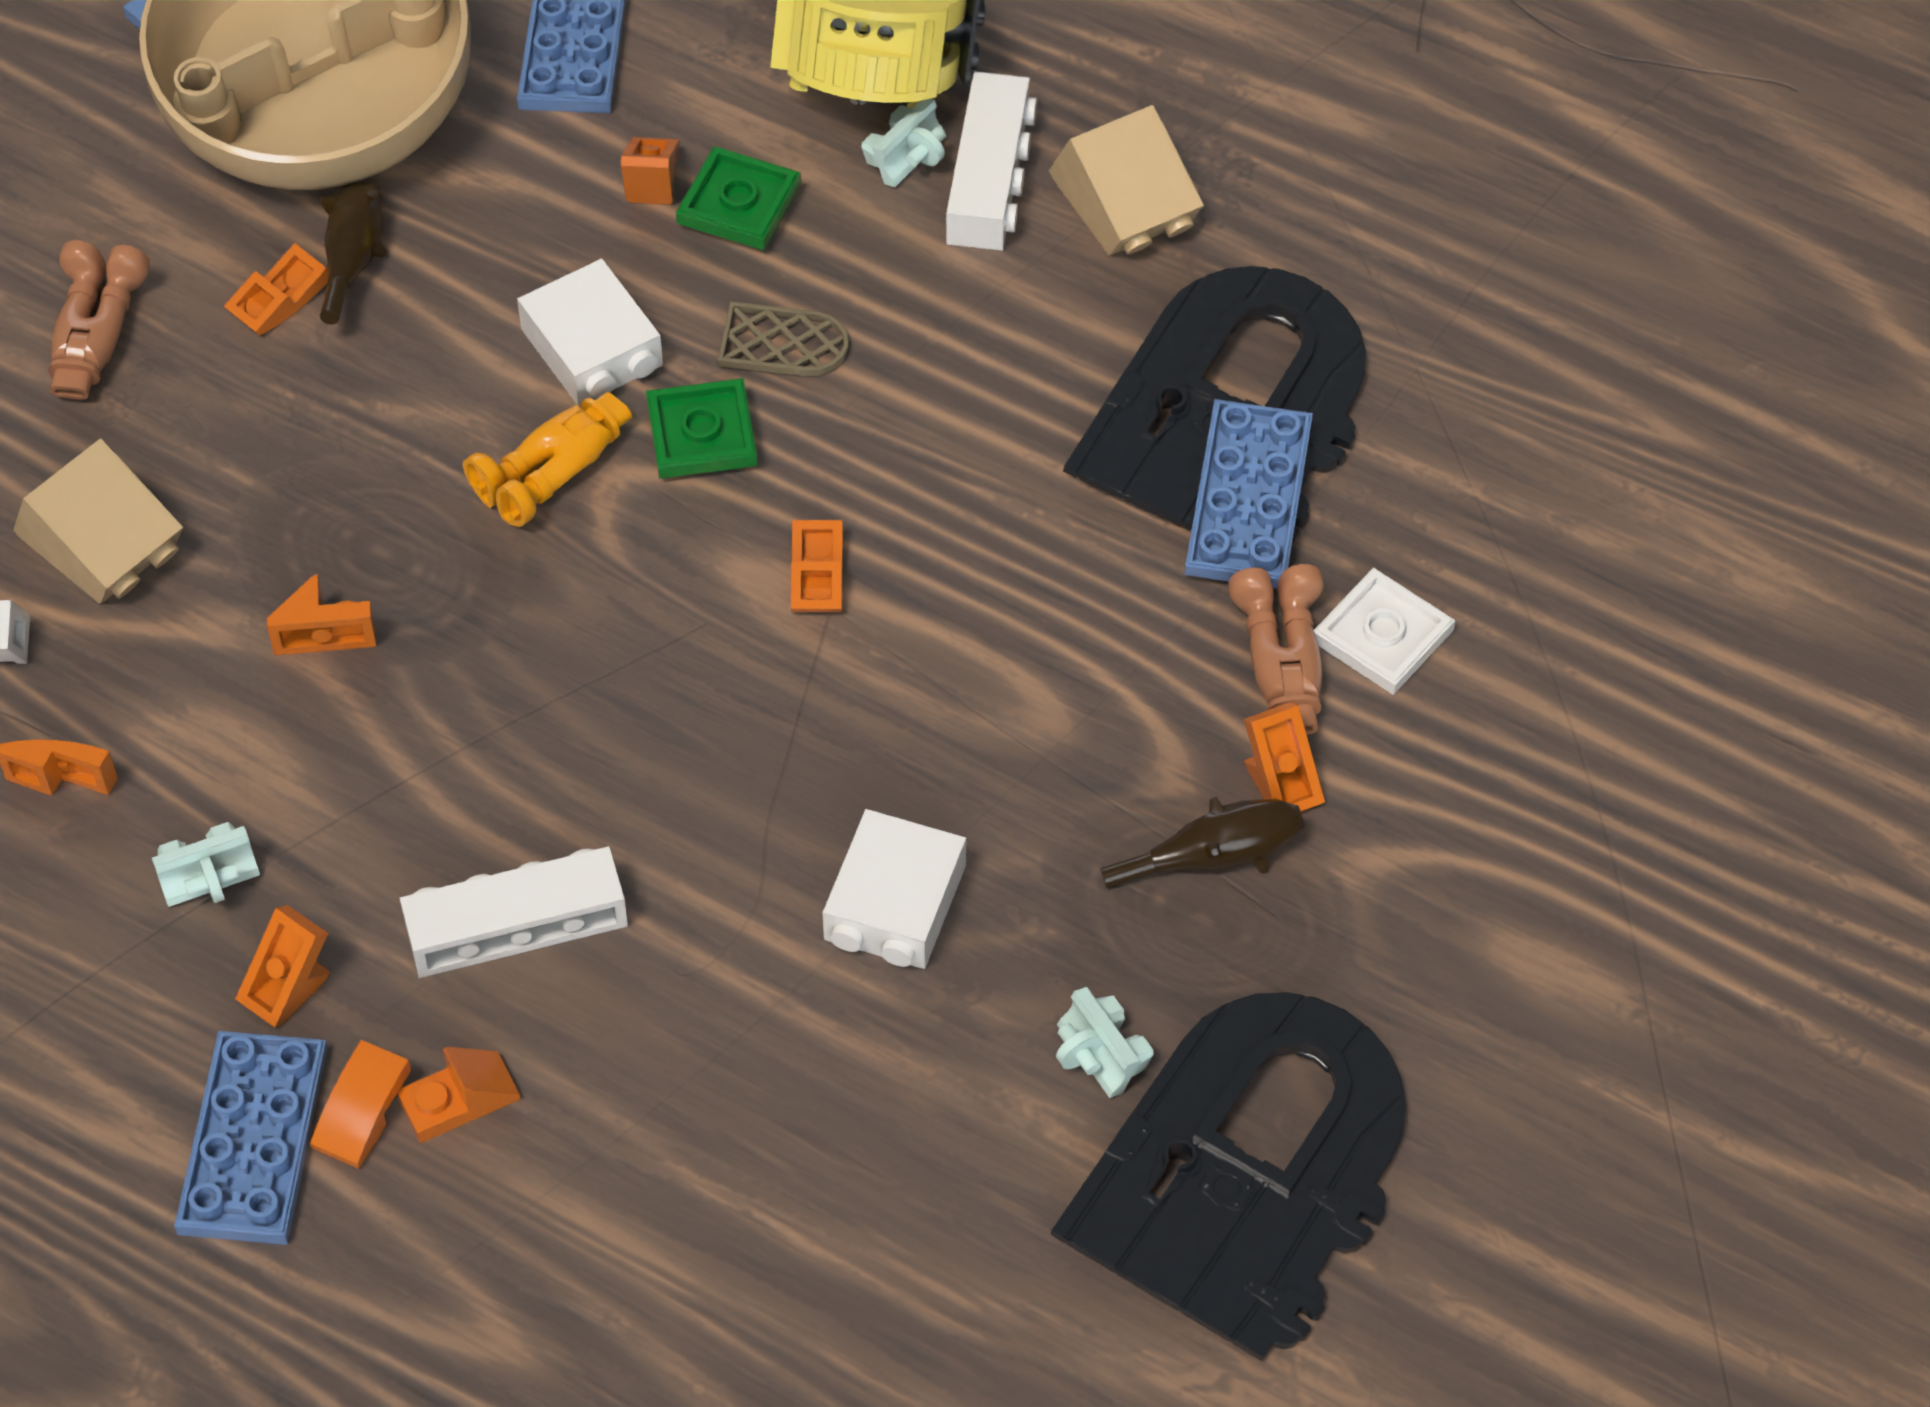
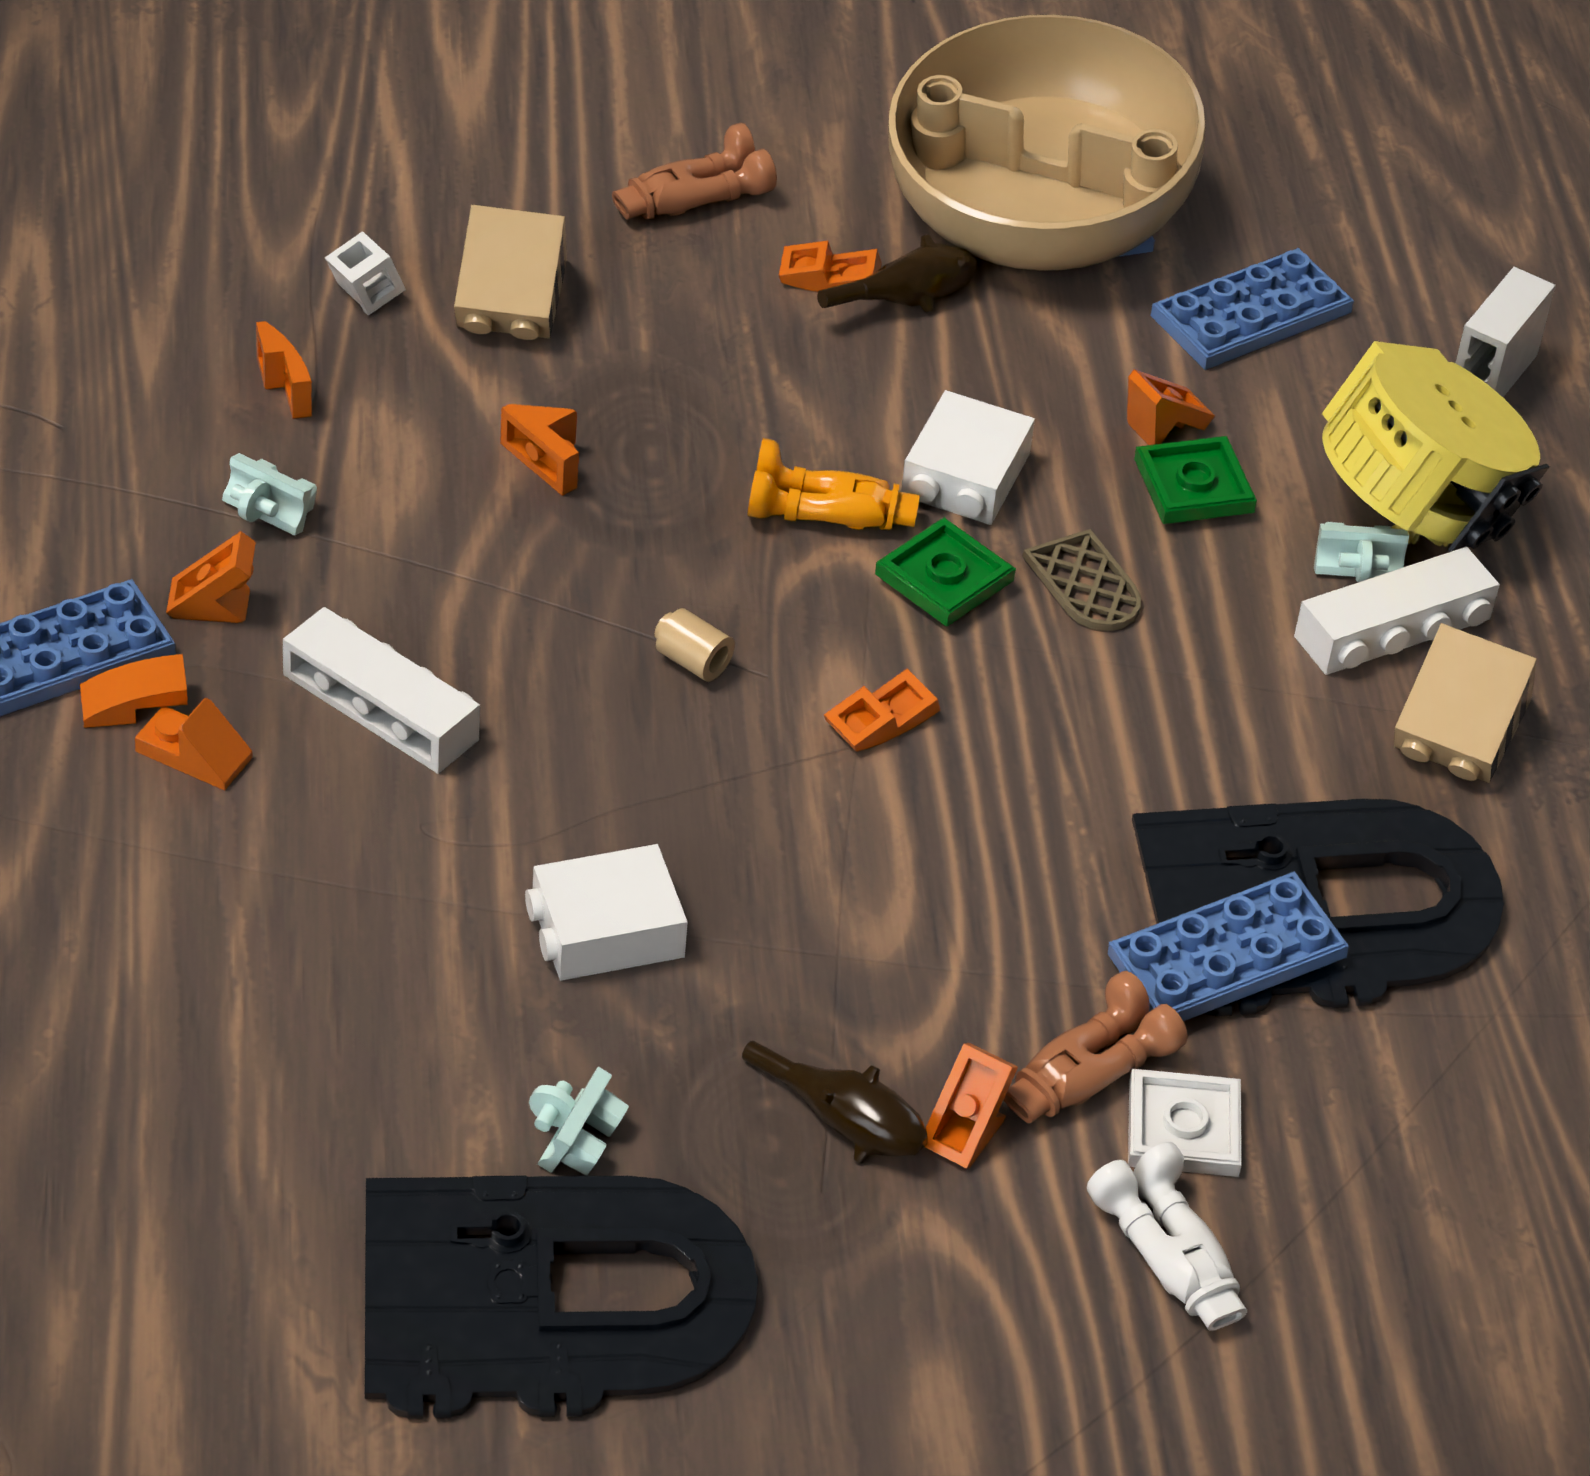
camera: 50 degrees right, 10 degrees down
none -> tan brick [655,608,735,682]
none -> white piece [1087,1142,1247,1331]

